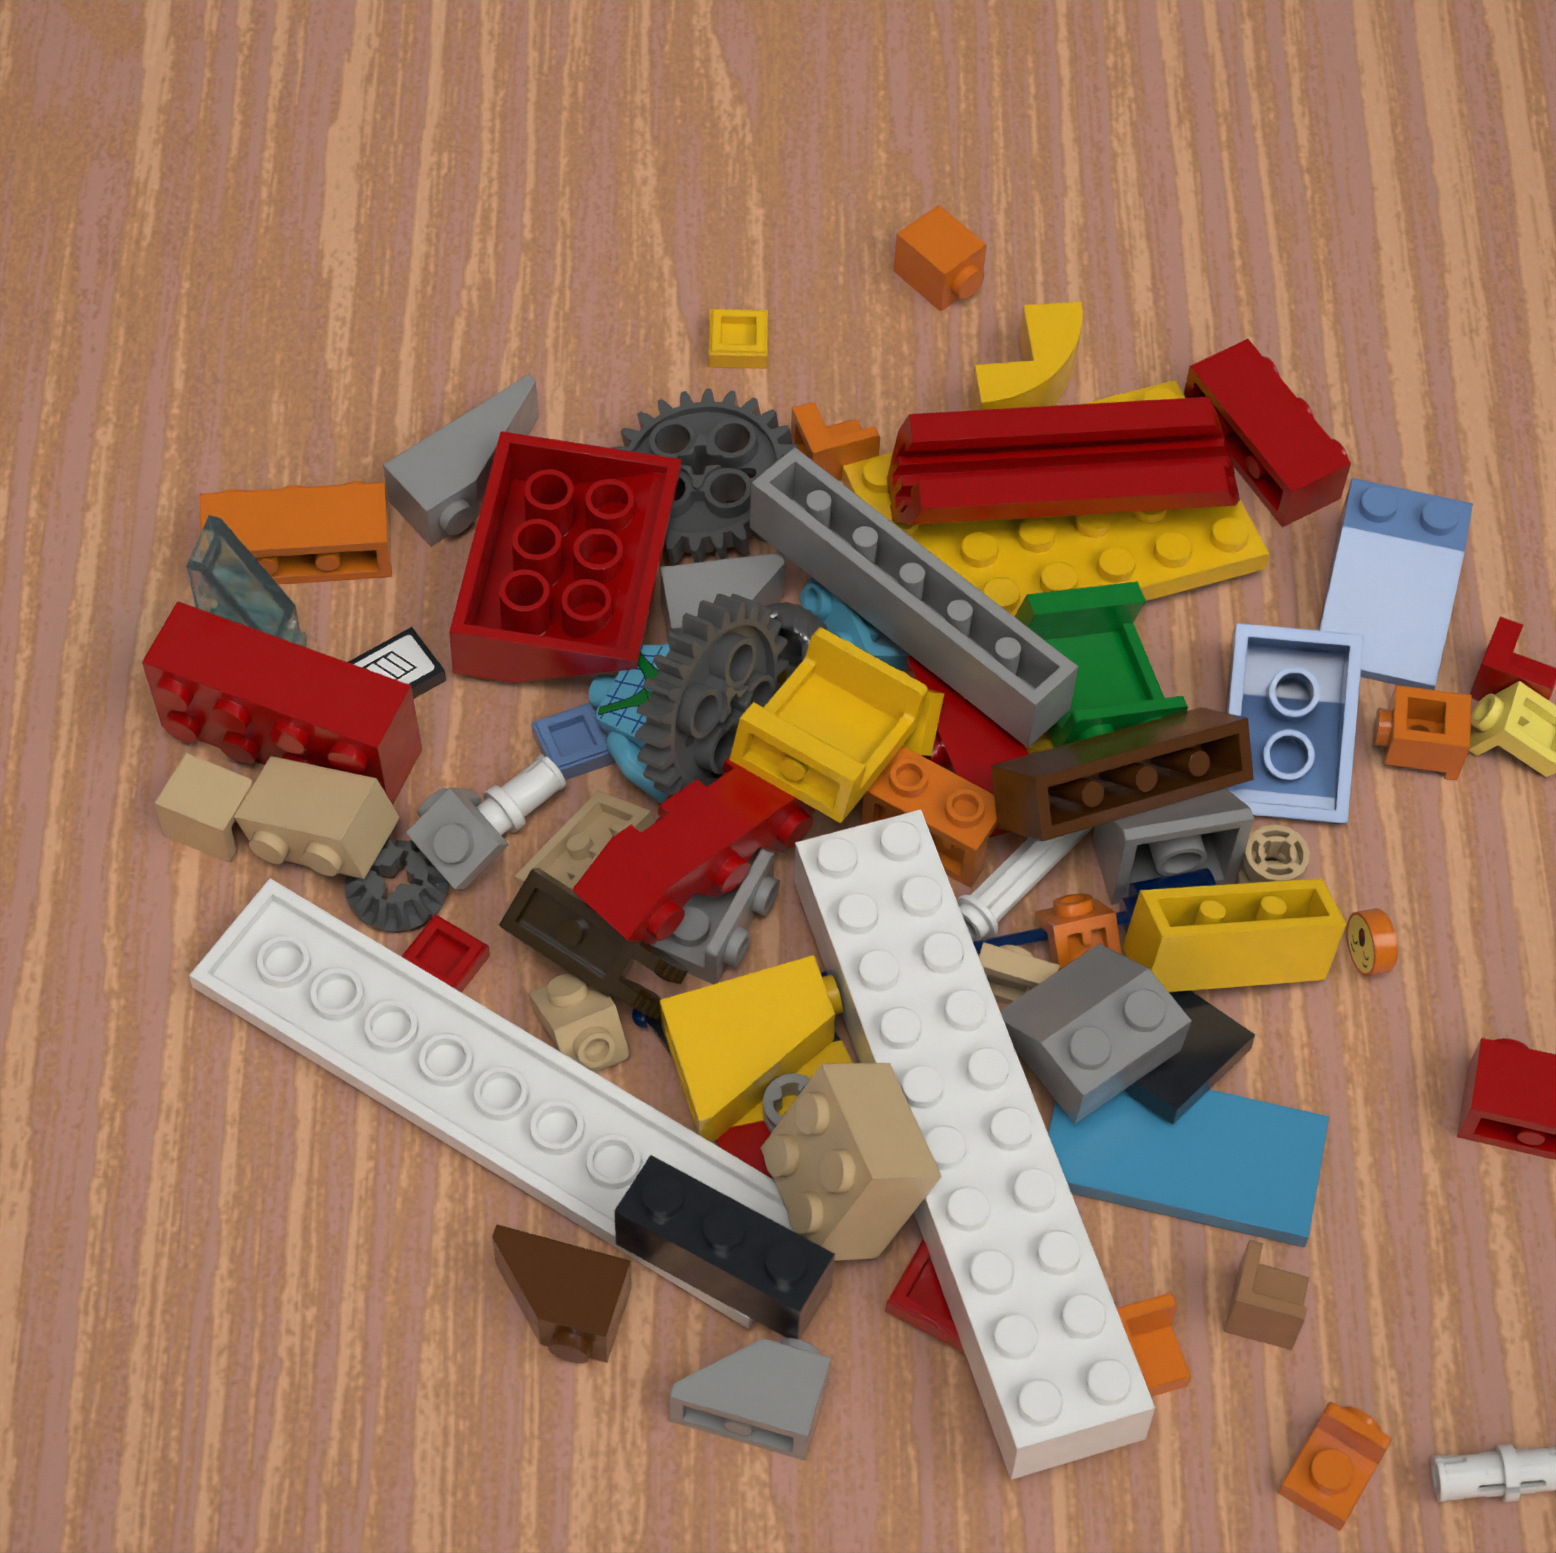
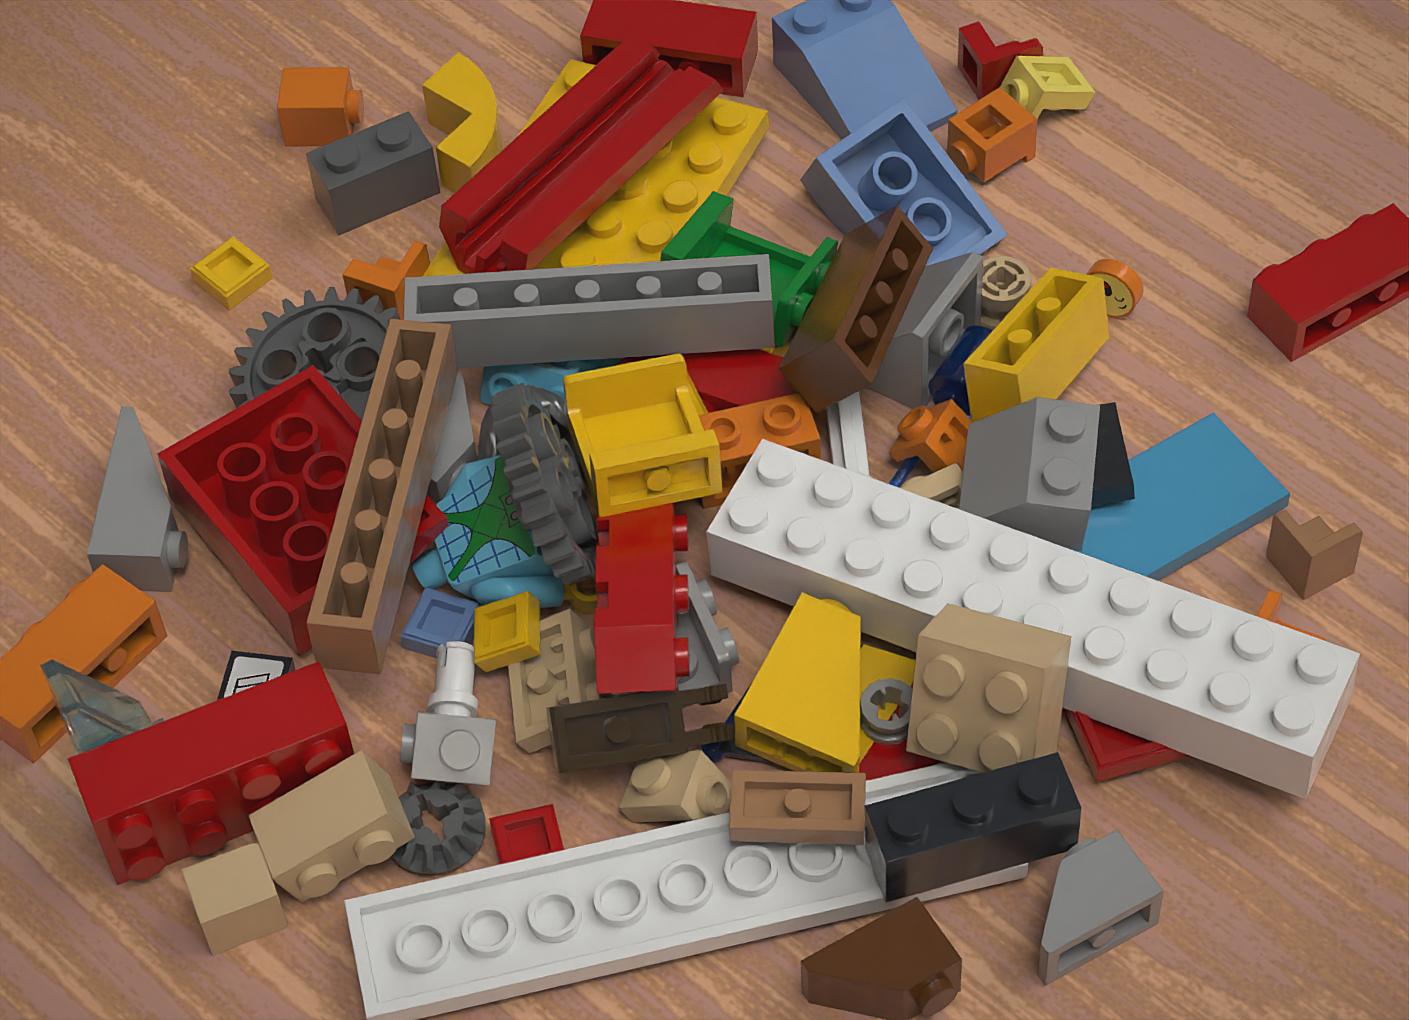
camera: 40 degrees left, 5 degrees down
none -> dark grey brick [306,111,440,236]
none -> medium nougat brick [307,319,458,675]
none -> yellow tile [474,591,540,672]
none -> medium nougat plate [729,770,866,845]

